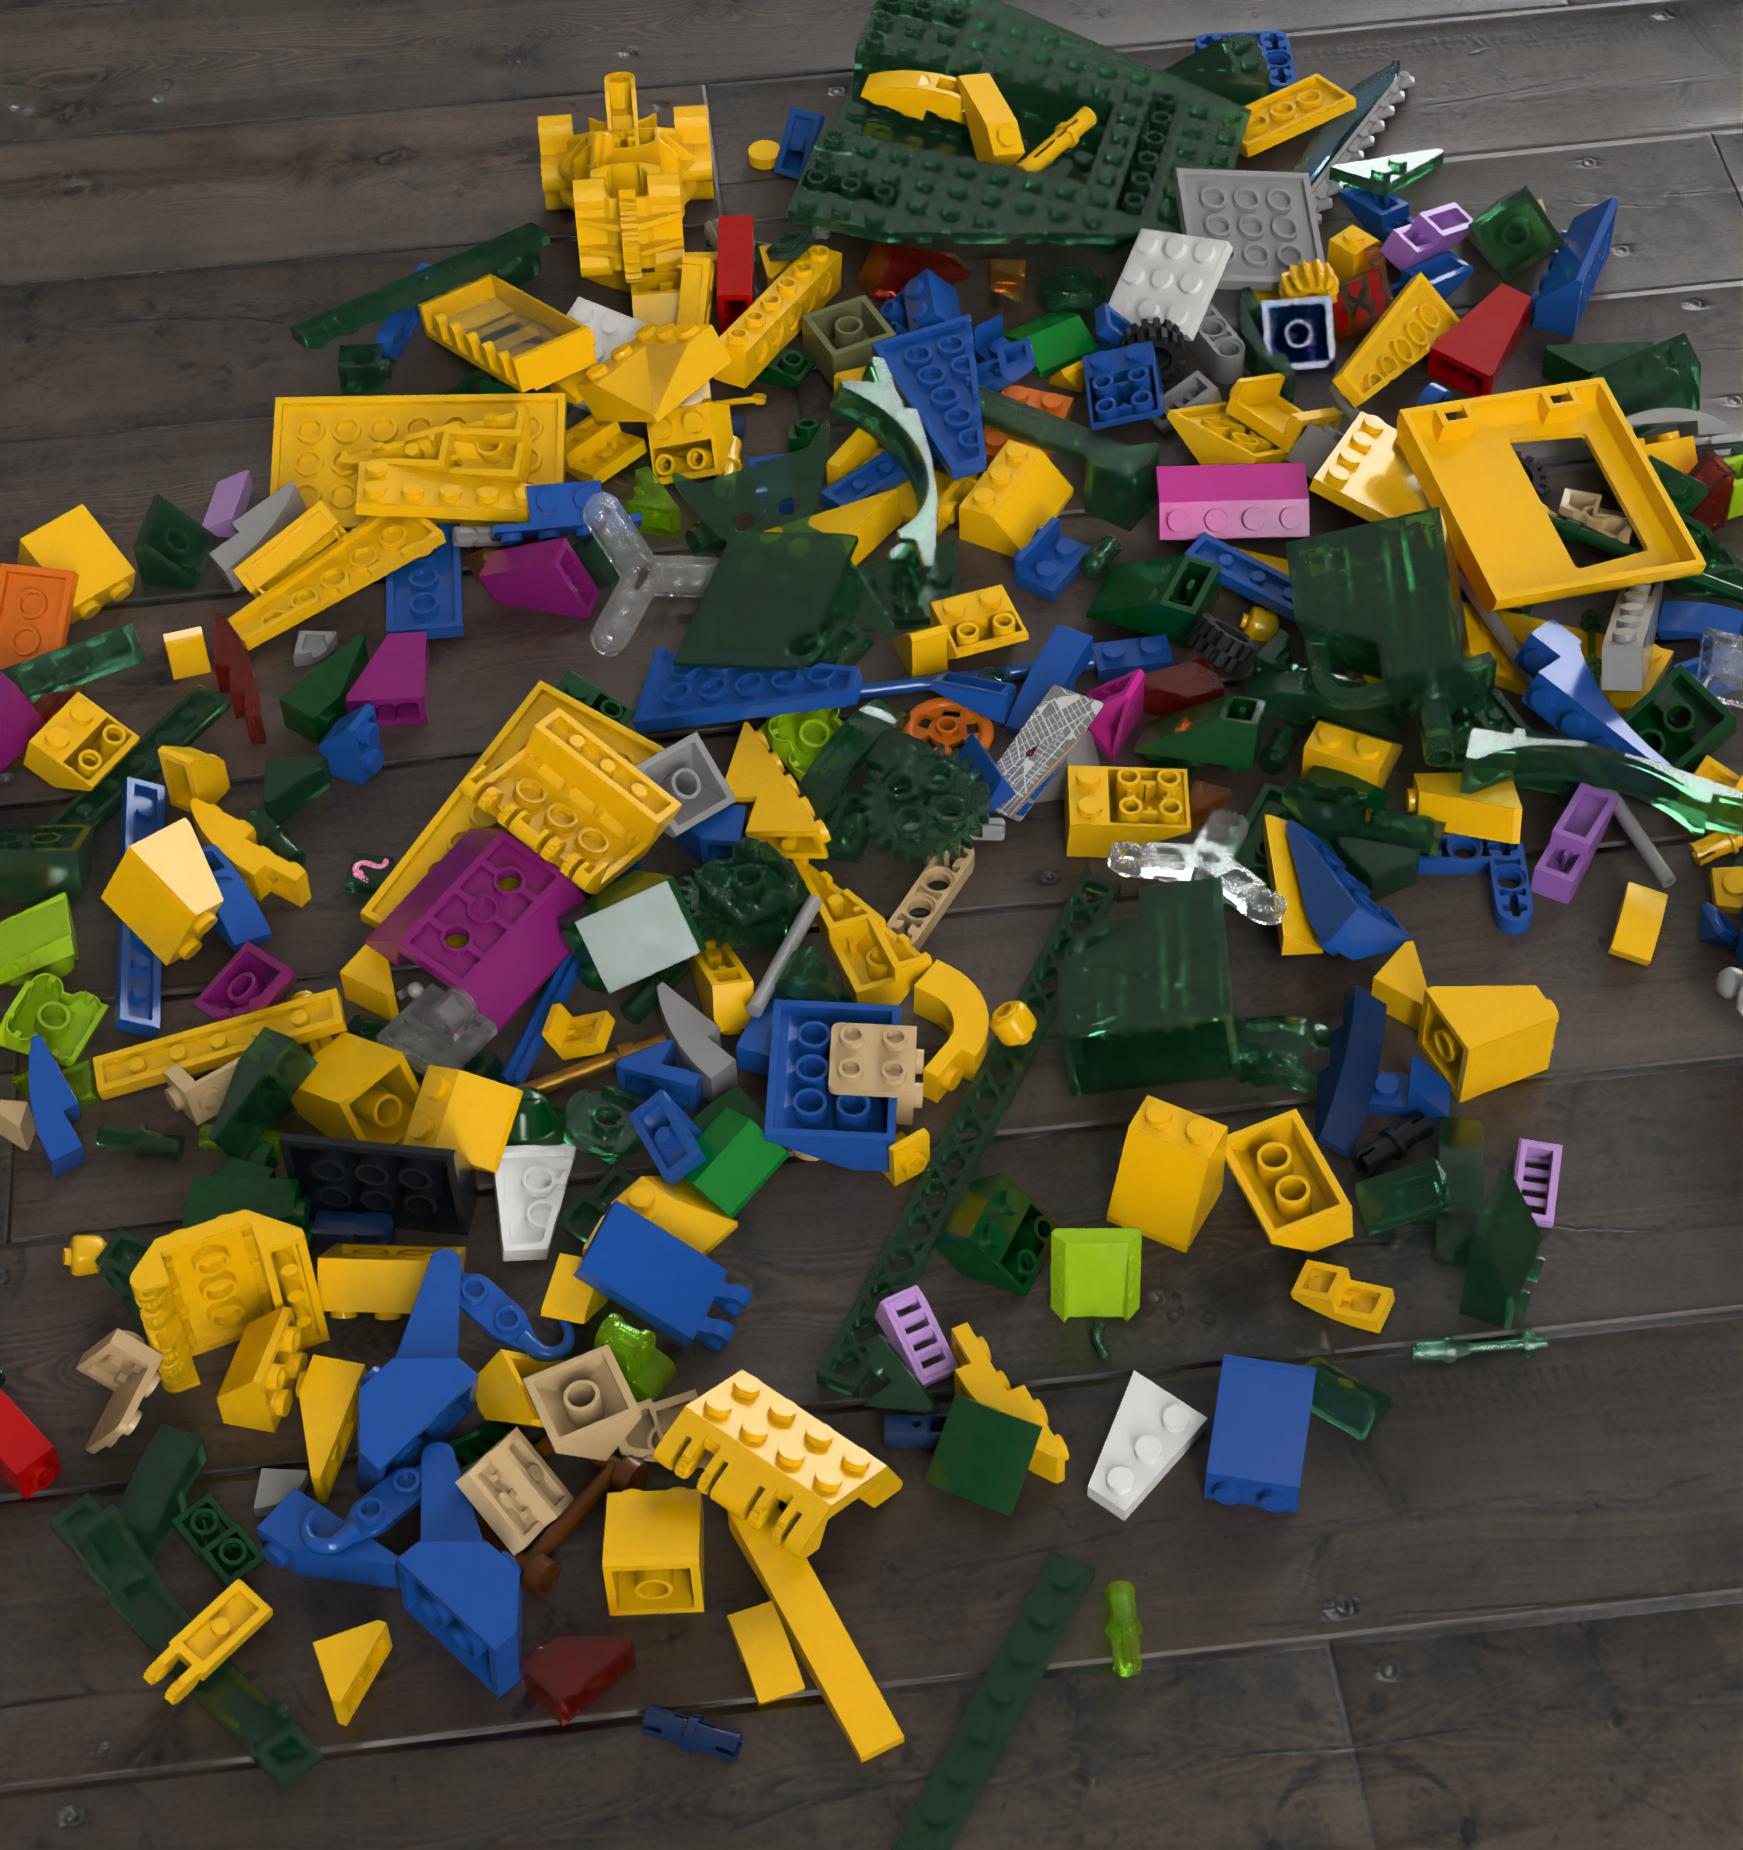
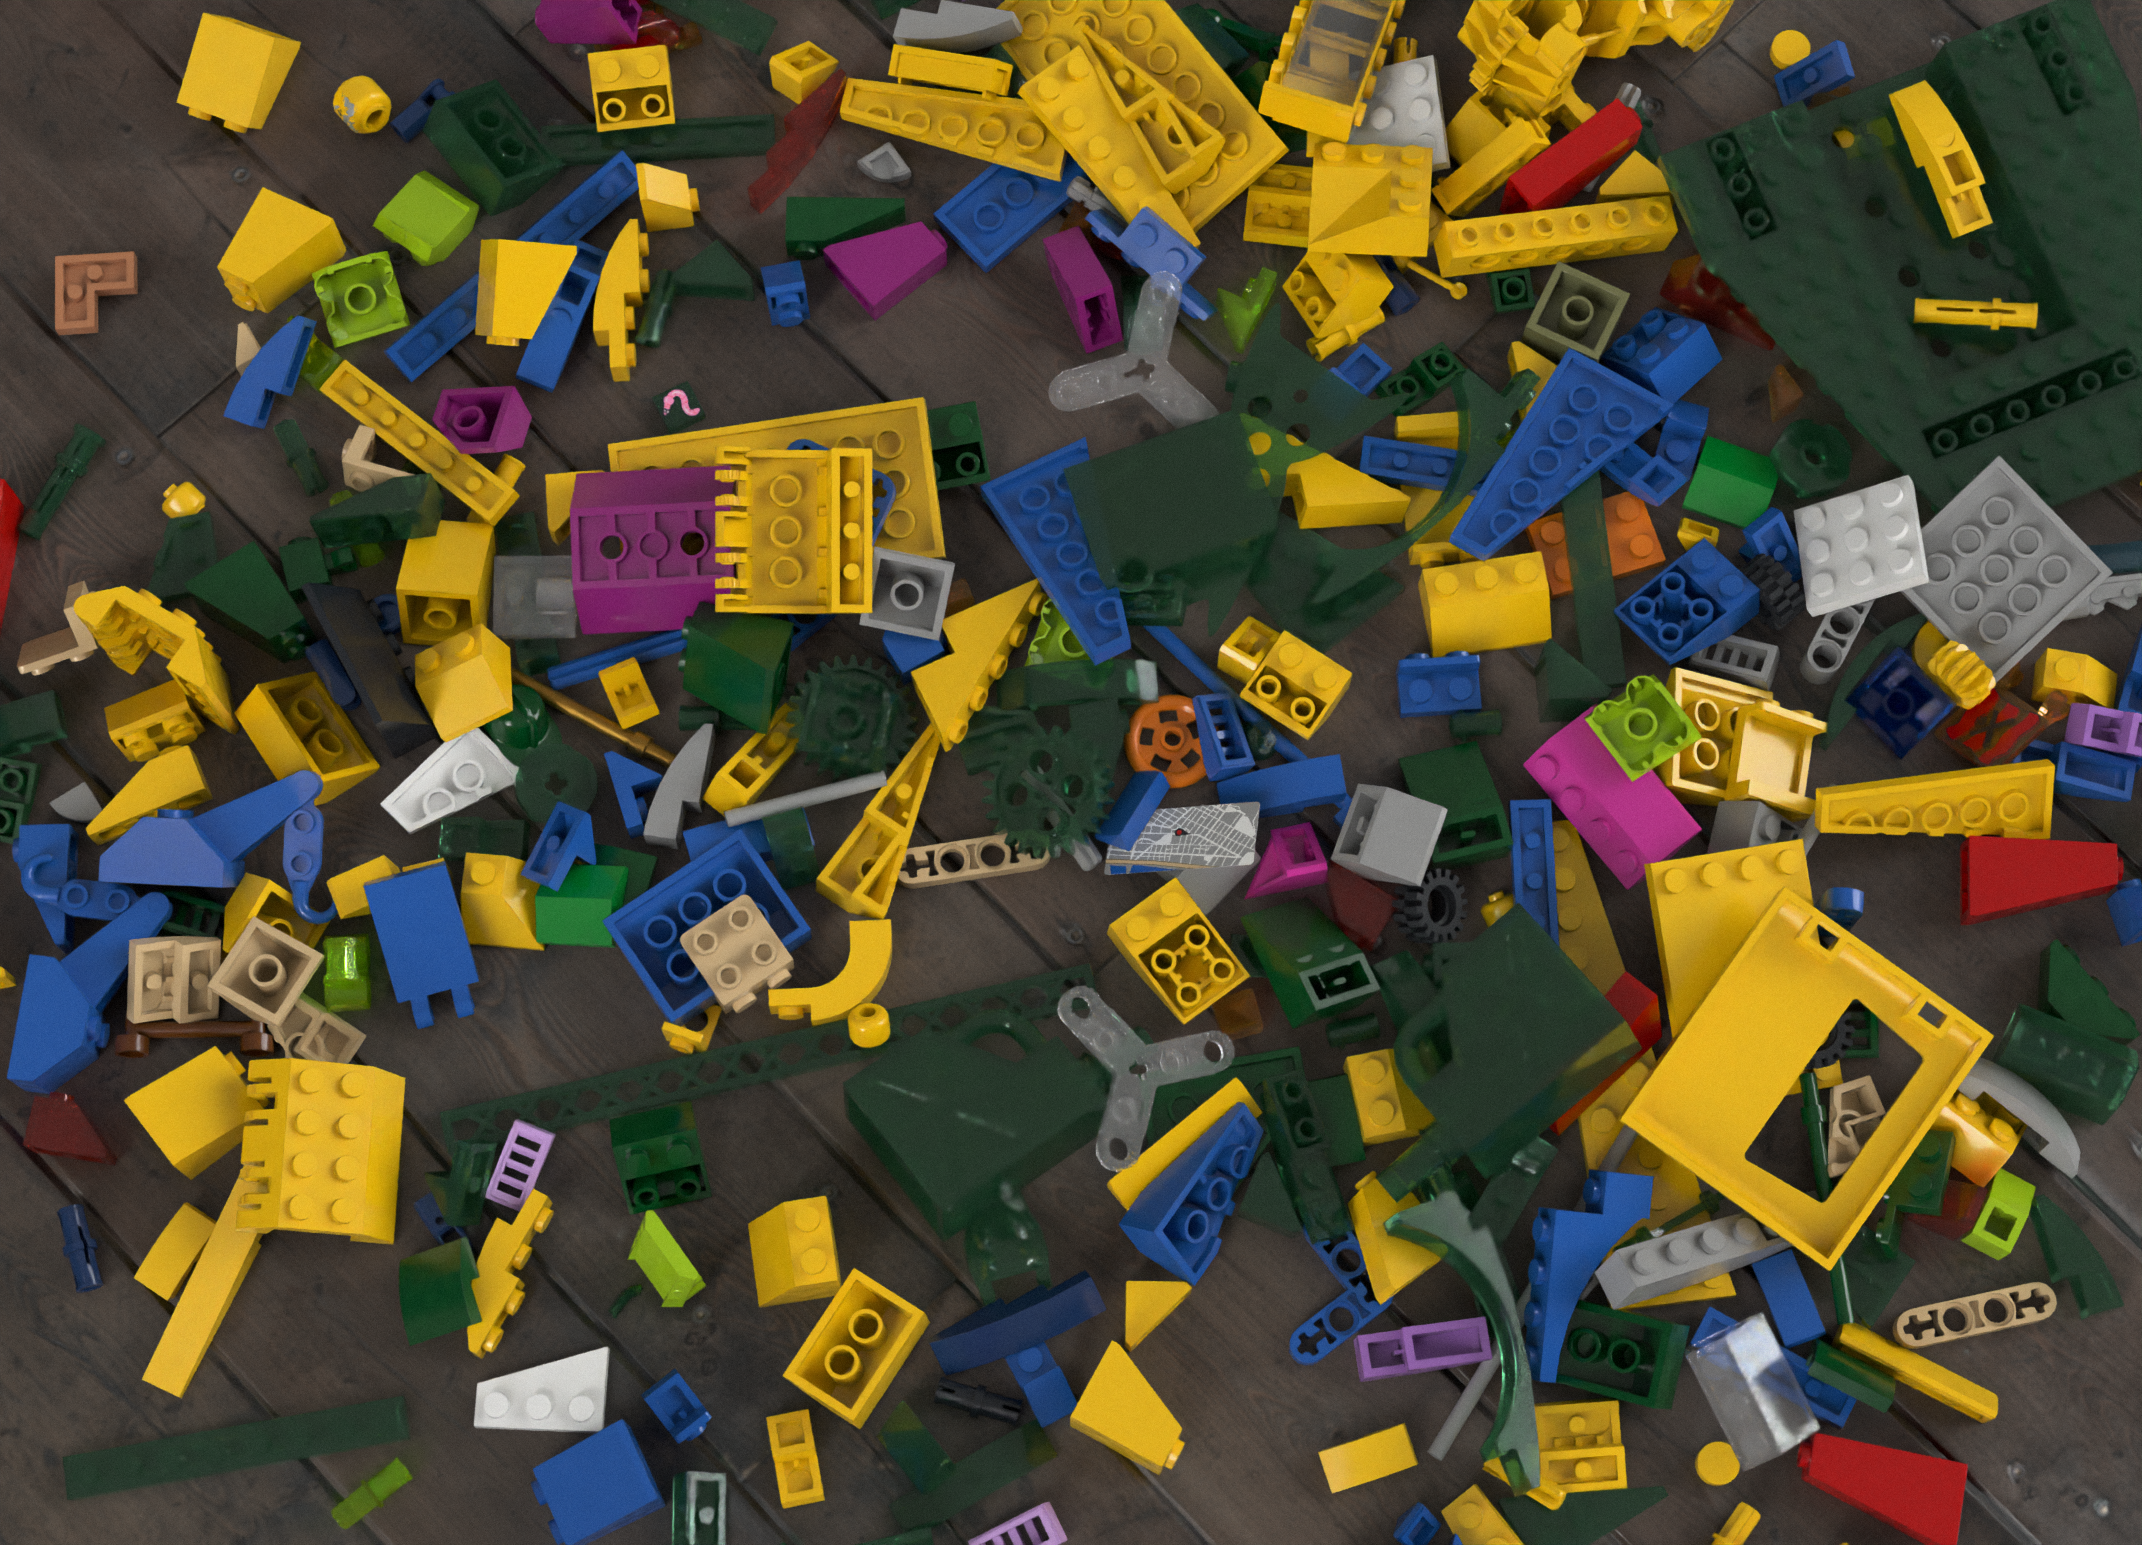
camera: 50 degrees right, 25 degrees up
light grey hinge [395,982,424,1000] -> none
clear green tile [766,231,815,262] -> none
yellow slope [956,73,1025,173] -> none
none -> blue bracket [641,1369,712,1444]
none -> light grey slope [1331,784,1448,886]
none -> lime slope [1584,674,1702,782]

